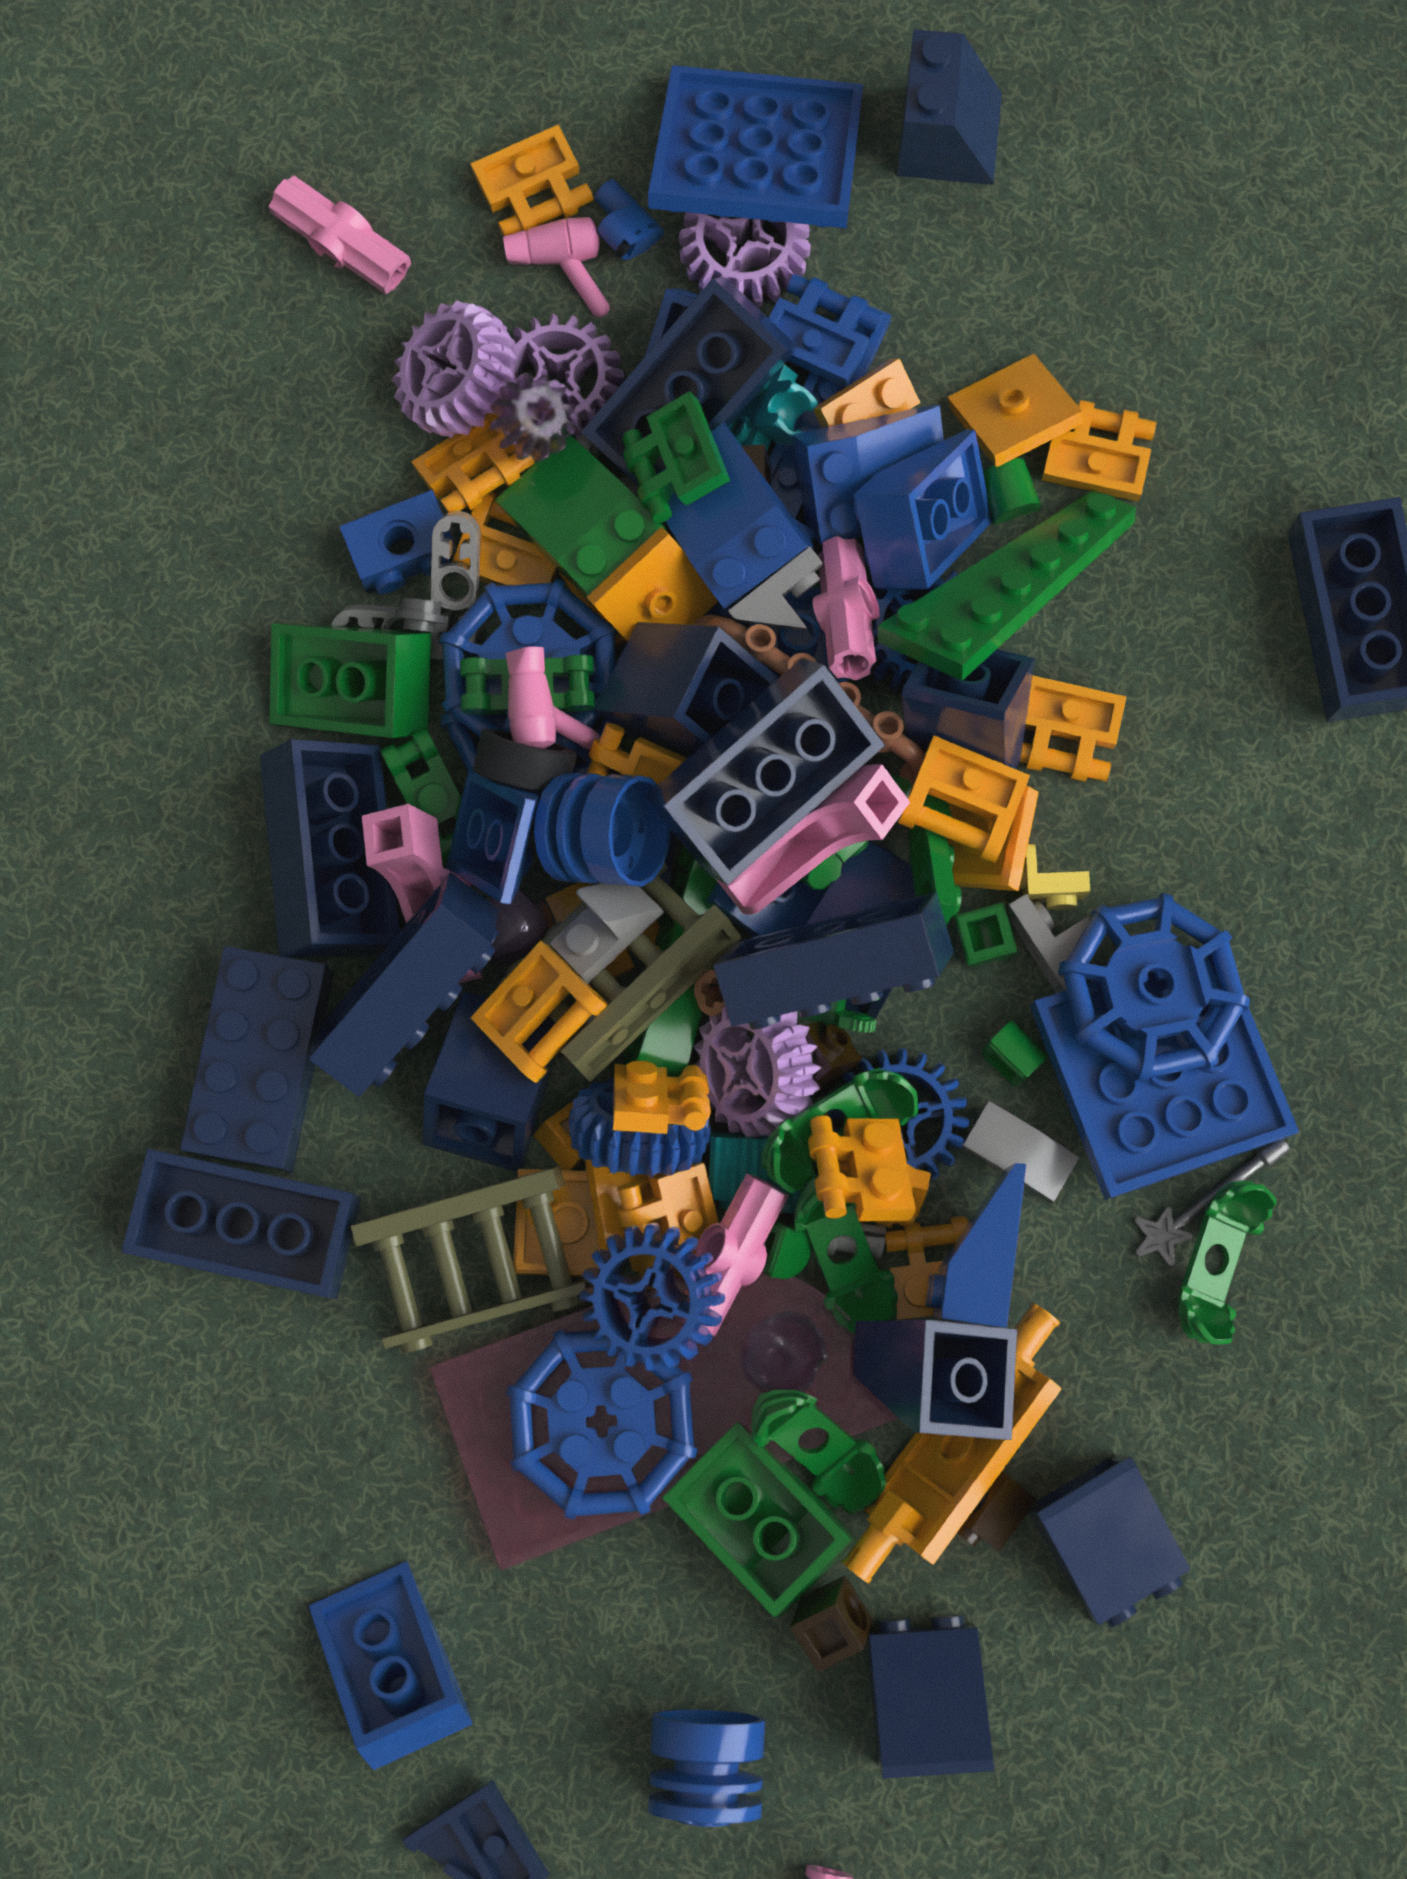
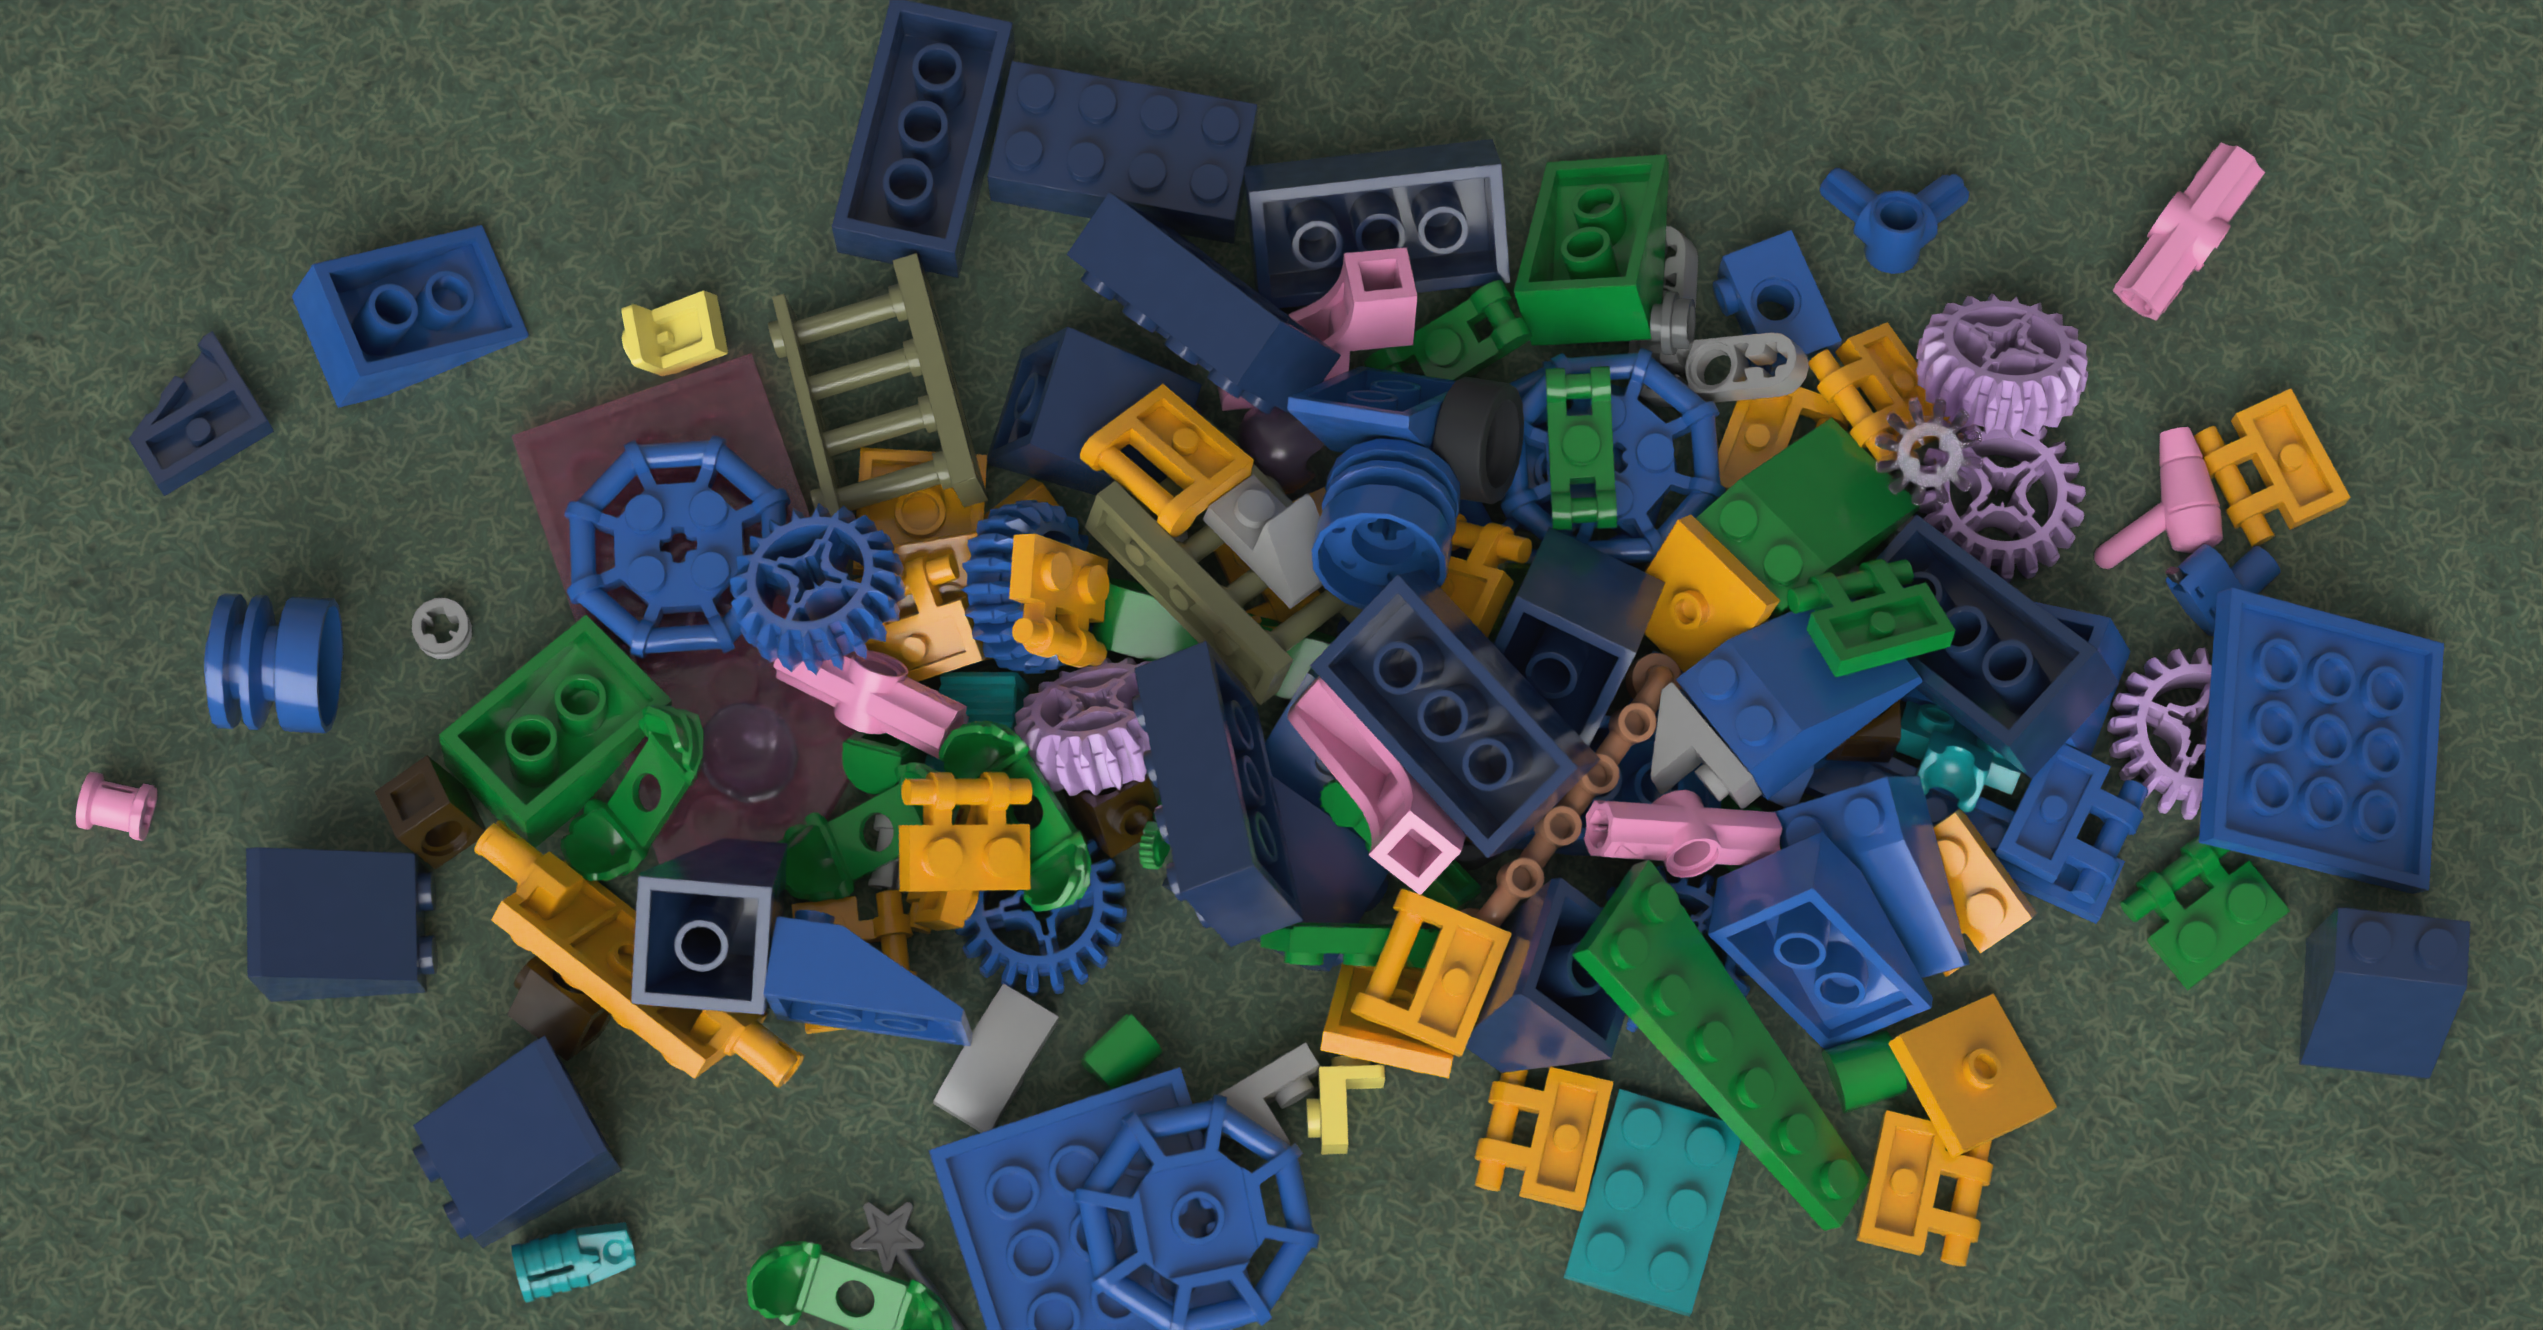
camera: 85 degrees right, 5 degrees down
bright pink piece [505,647,600,750] -> none
green brick [954,902,1018,967] -> none
none -> light grey bush [412,598,472,659]
none -> teal hinge [511,1222,636,1303]
none -> light yellow bracket [621,290,728,376]
none -> teal plate [1563,1089,1741,1317]
none -> blue axle [1819,168,1969,274]
none -> green plate [2120,836,2290,991]

